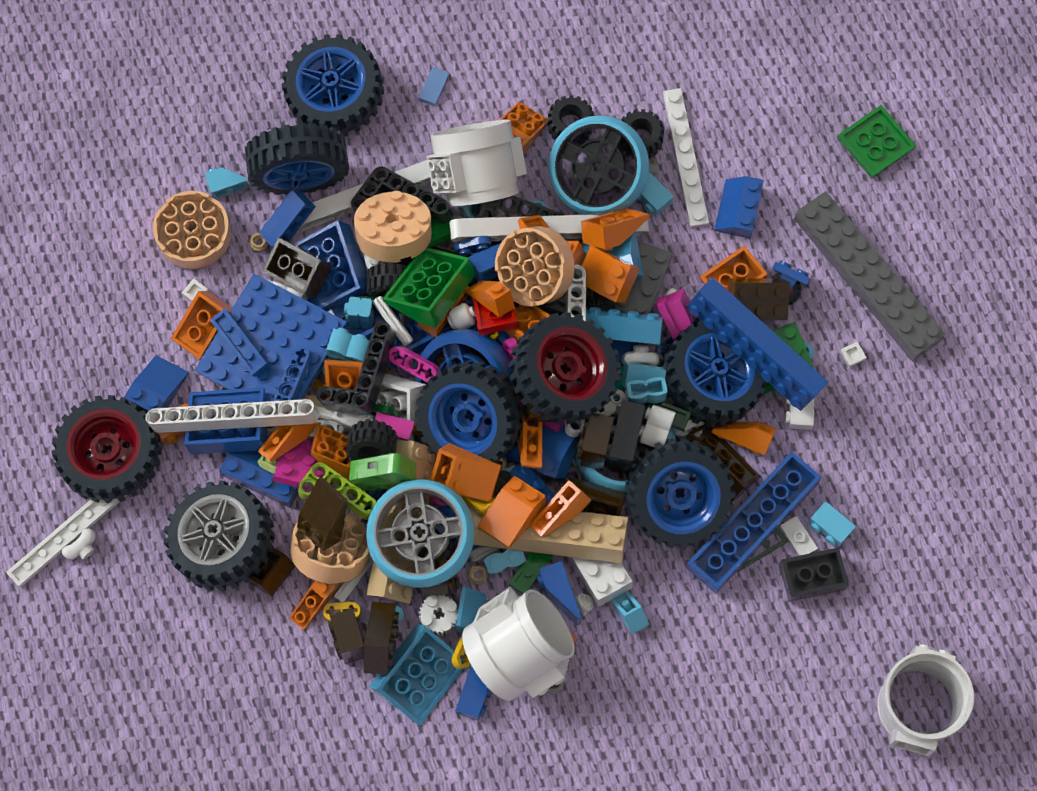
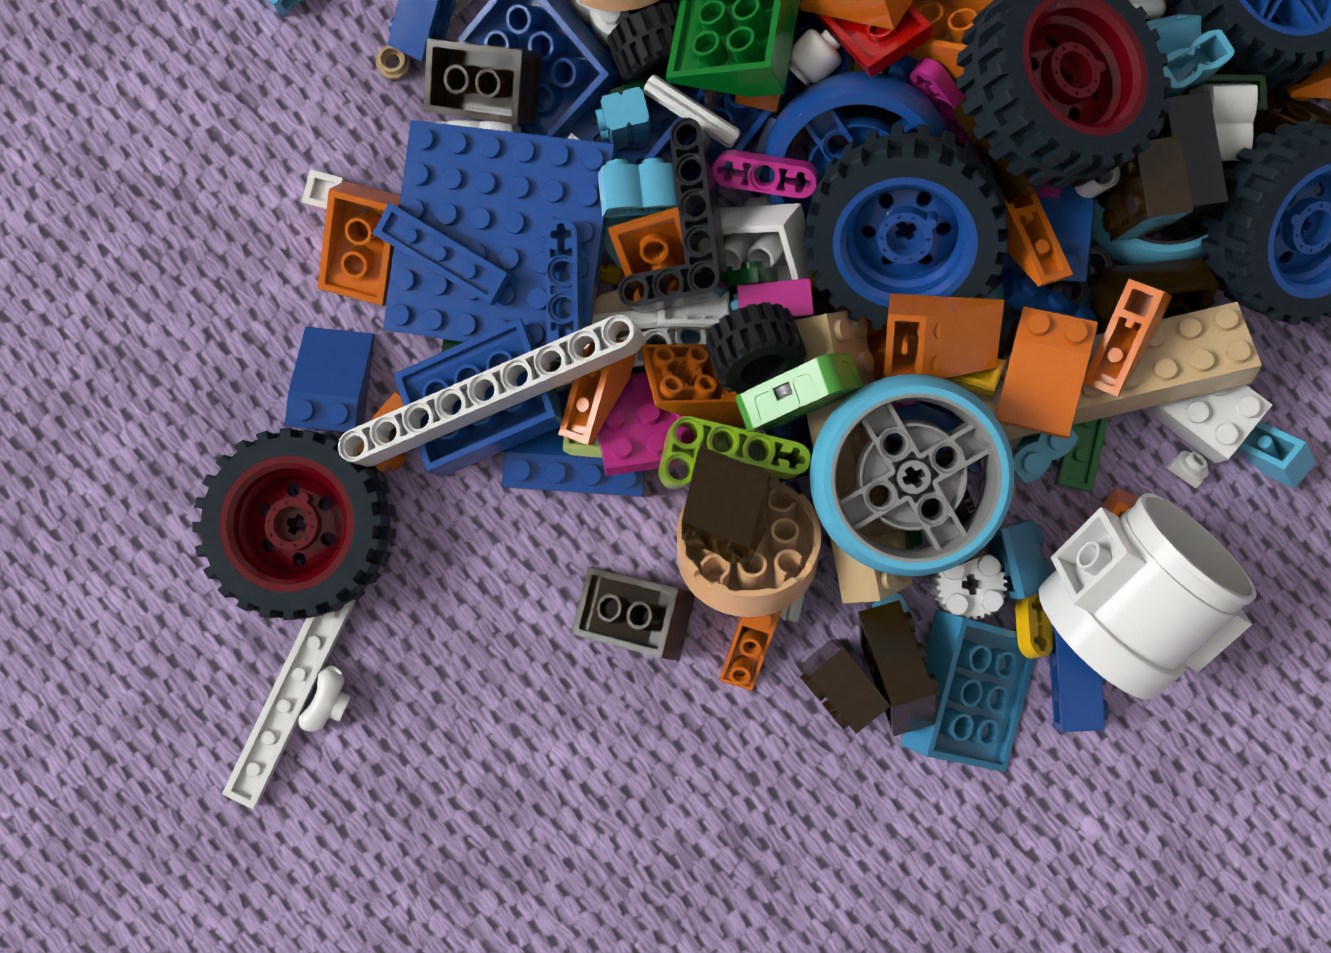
camera: 20 degrees left, 15 degrees up
light nougat brick [153,191,231,269] -> none
wheel [163,481,275,591] -> none
yellow beam [323,602,361,622] -> none
blue slope [536,561,581,626] -> none

